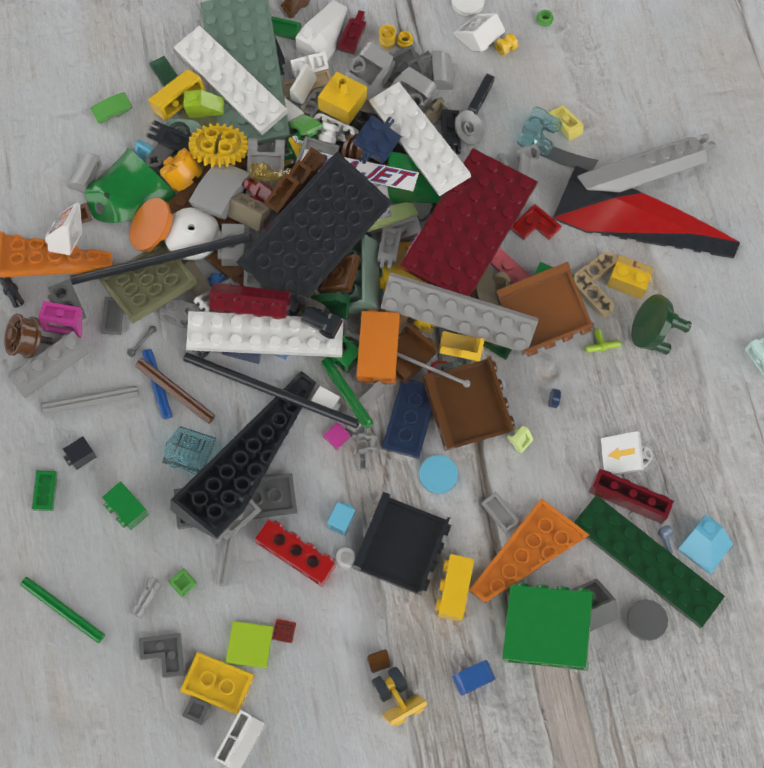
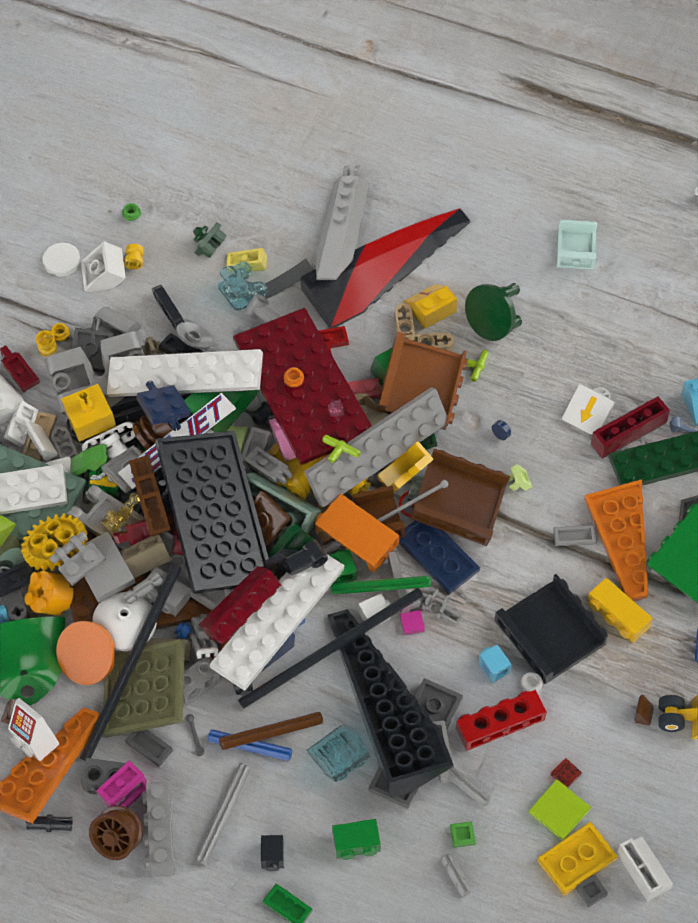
camera: 50 degrees left, 10 degrees down
dark grey plate [139,633,185,678] -> none
medium azure tile [419,455,458,494] -> none
none -> light grey plate [49,531,106,586]
none -> light grey axle [124,572,163,604]
none -> dark green hips [193,222,226,258]
none -> orange plate [284,367,304,387]
none -> lime piece [323,435,361,463]
none -> clear pink plate [328,399,344,419]

